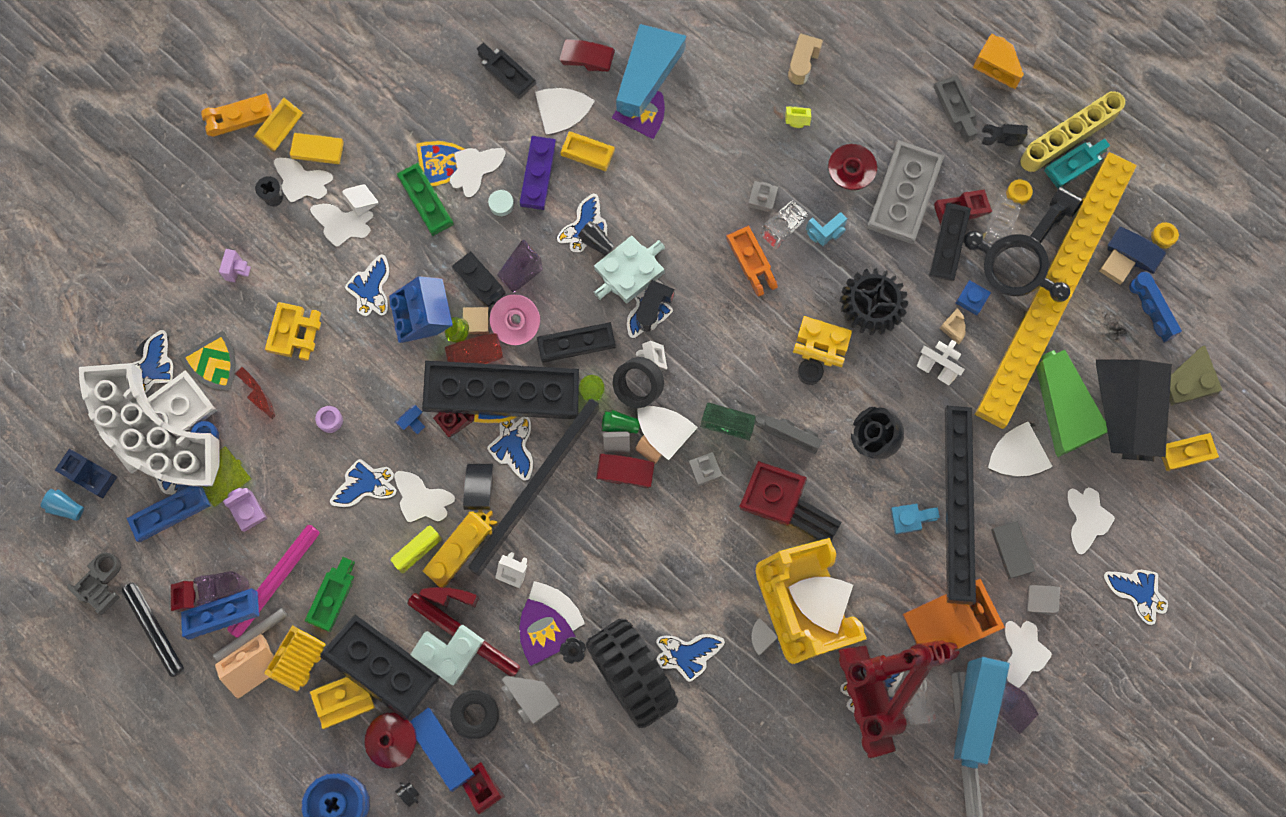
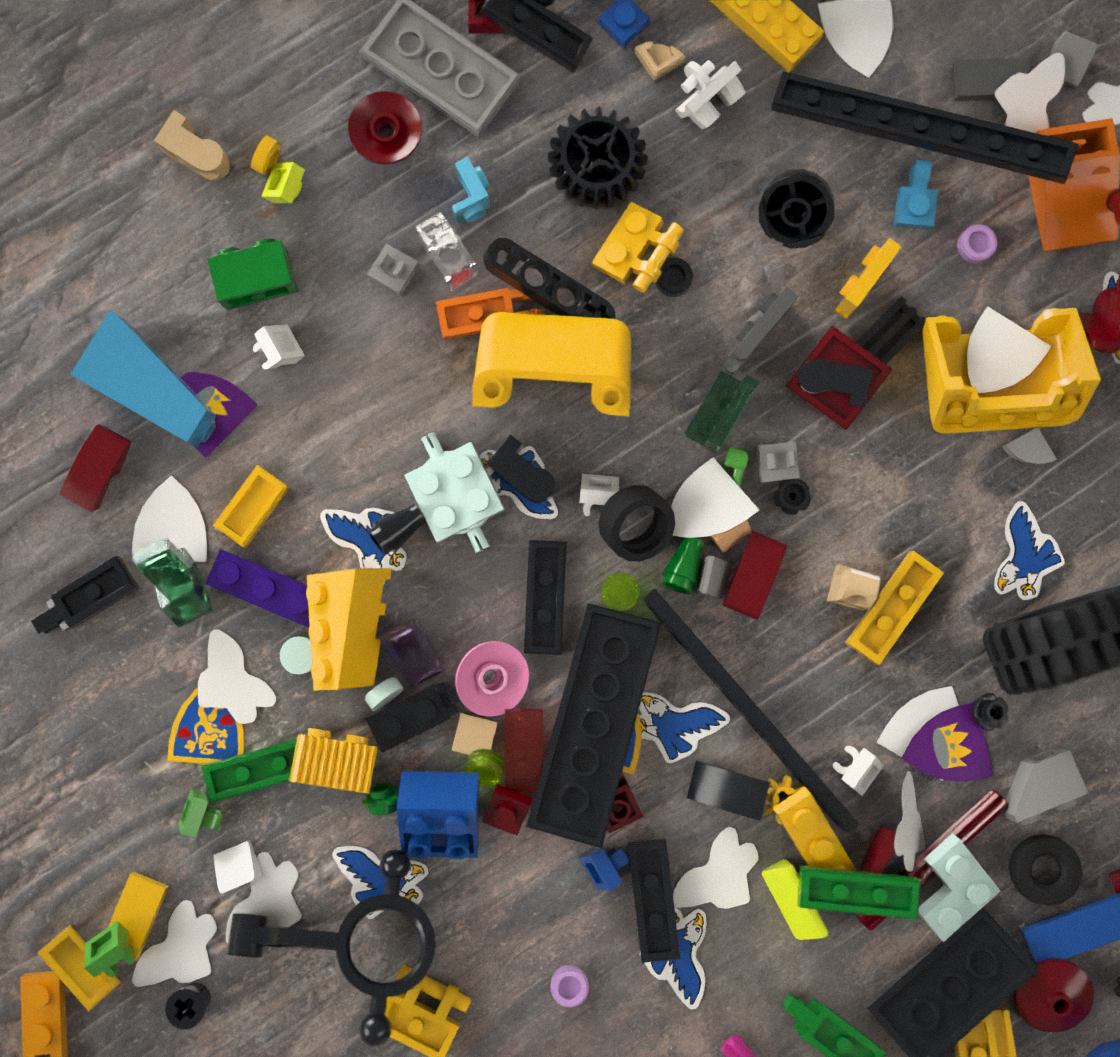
camera: 75 degrees left, 10 degrees up
none -> bright green tile [84,921,134,978]
none -> clear green brick [132,537,213,627]
none -> bright green tile [178,789,223,838]
none -> green brick [207,238,298,310]
none -> black piece [227,849,435,1047]
none -> yellow tile [251,135,281,175]
none -> white tile [253,324,305,369]
none -> yellow brick [289,728,378,794]
none -> yellow wedge [306,568,392,691]
none -> green plate [362,783,400,816]
none -> light aqua tile [365,677,404,711]
none -> yellow windscreen [472,312,632,416]
none -> dark red plate [482,784,532,836]
none -> black beam [483,238,616,319]
none -> black plate [628,838,680,963]
none -> bright green hand [724,447,748,488]
none -> black plate [774,479,811,515]
none -> green tile [797,865,921,920]
none -> black leg [798,359,873,408]
none -> tan leg [826,564,880,610]
none -> yellow plate [834,238,902,320]
none -> yellow plate [845,551,944,665]
none -> white sticker [894,771,925,871]
none -> lavender tile [957,224,998,264]
none -> white sticker [995,53,1065,133]

